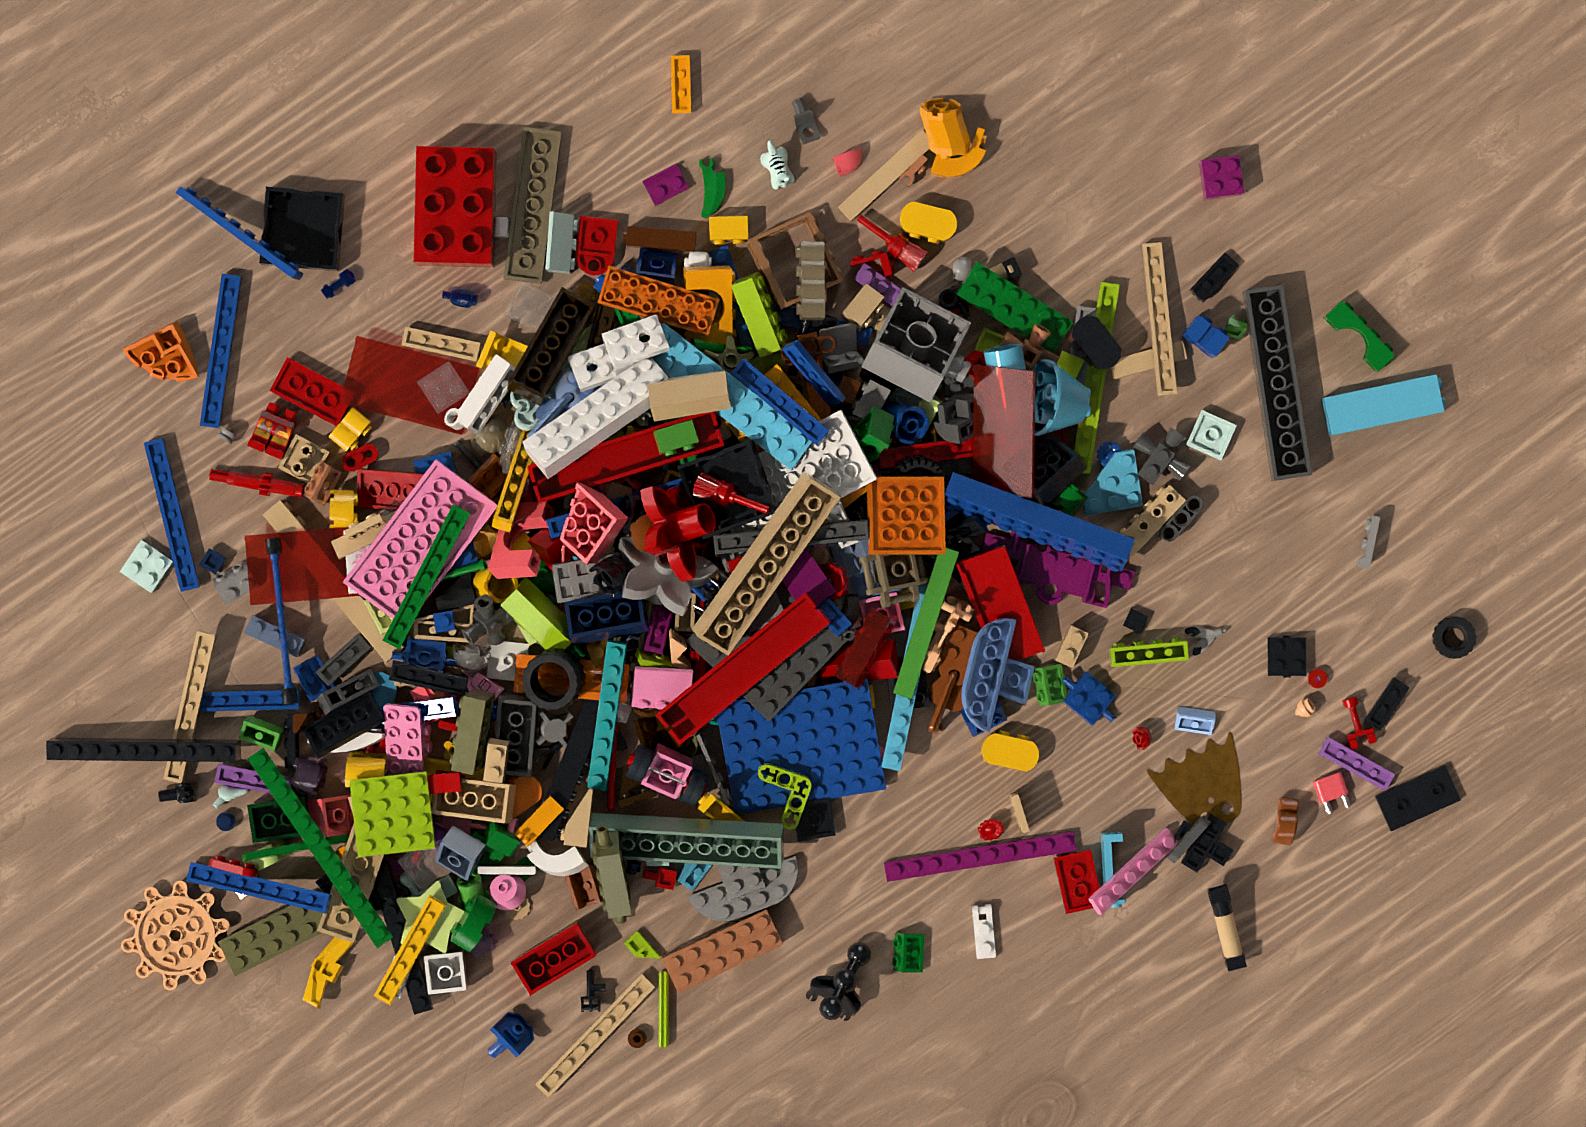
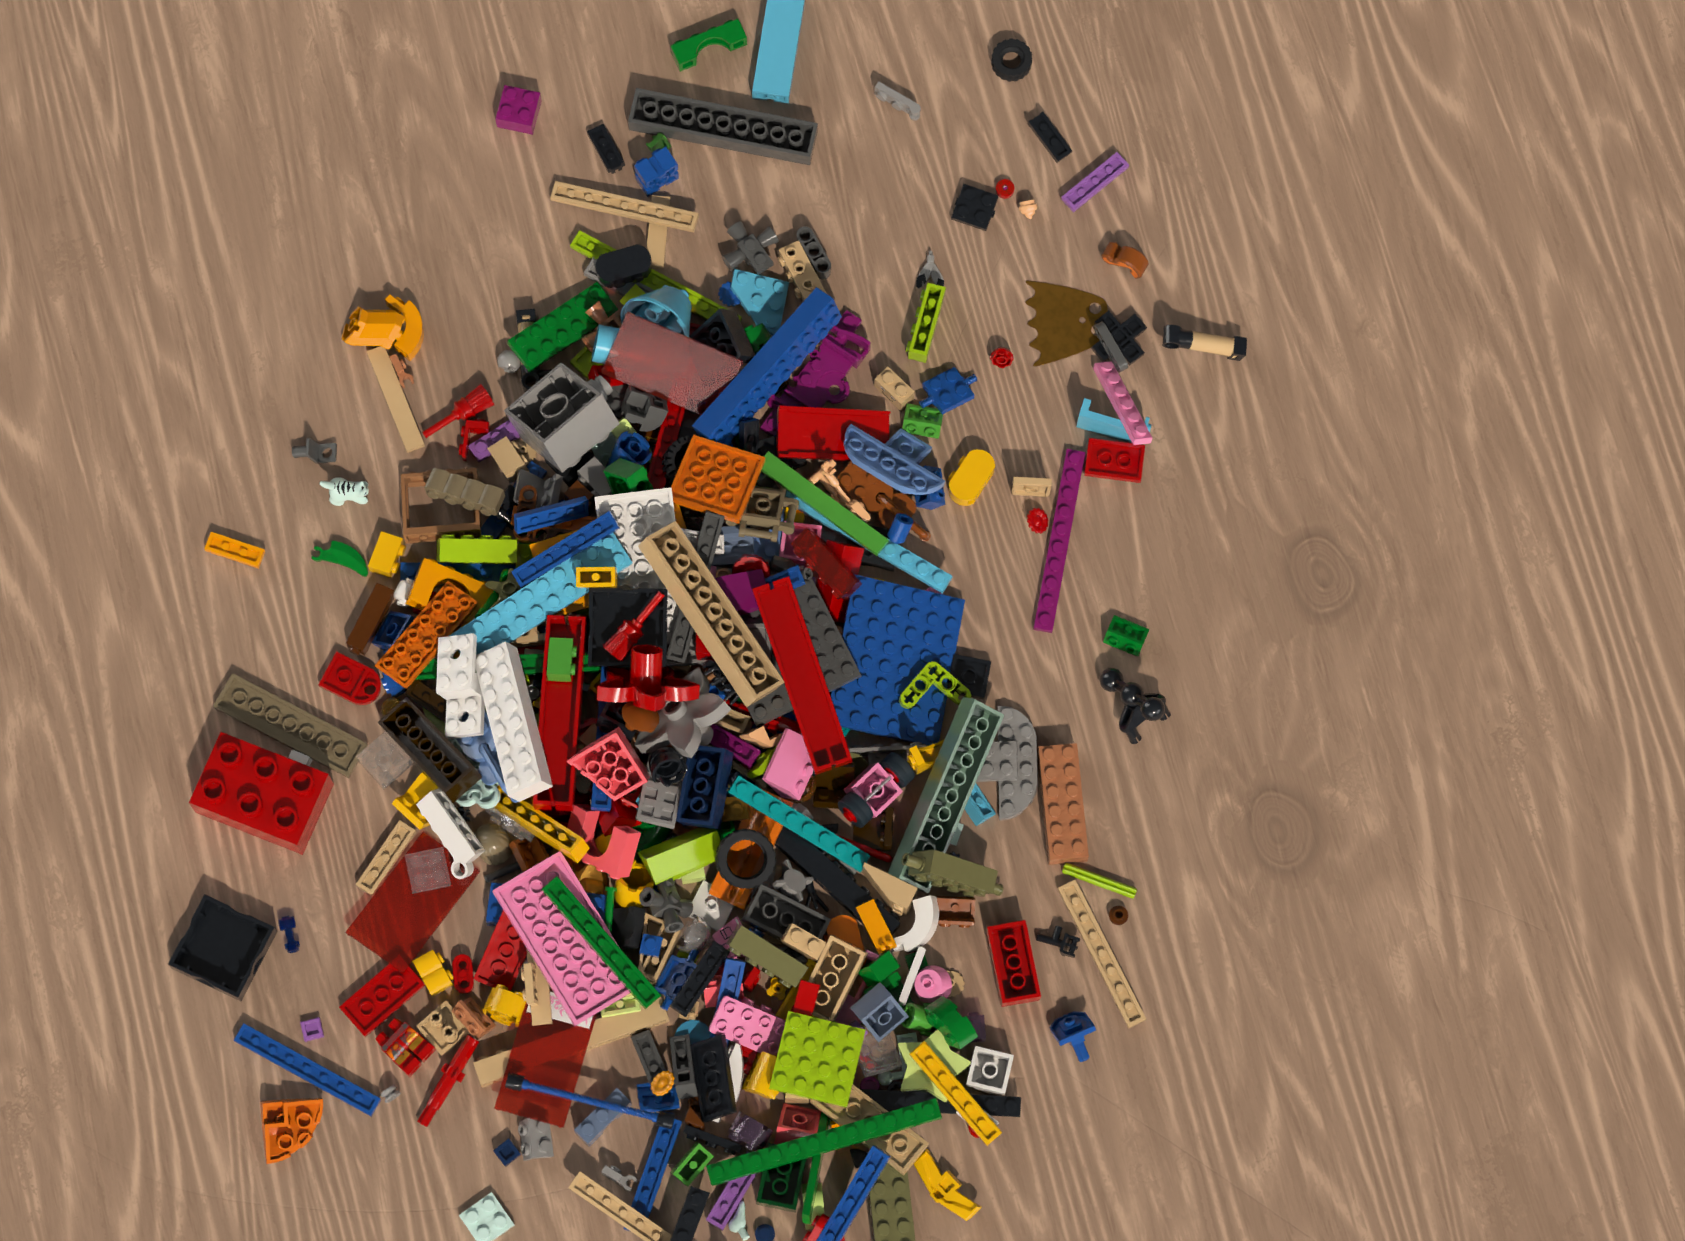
camera: 70 degrees left, 15 degrees down
blue plate [144,438,200,592] -> none
blue plate [176,186,303,280] -> none
clear blue plant [442,289,478,308] -> none
light aqua slope [546,211,578,274] -> none
lime tile [624,930,661,959] -> none
magenta plate [642,164,689,206] -> none
red plate [642,867,677,890] -> none
tan slope [648,370,731,421] -> none
coral brick [833,148,863,177] -> none
yellow brick [900,201,957,244] -> none
white plate [972,904,996,959] -> none
black tile [1122,608,1148,634] -> none
light blue slope [1174,707,1216,735] -> none
light aqua plate [1186,410,1237,461] -> none
coral piece [1312,771,1351,815] -> none
red bar [1342,696,1377,750] -> none
black plate [1375,765,1461,832] -> none
none -> medium lavender tile [300,1017,324,1042]
none -> yellow brick [576,567,617,588]
none -> light grey plate [601,1165,637,1191]
none -> light orange piece [650,1071,675,1096]
none -> blue brick [887,513,914,544]

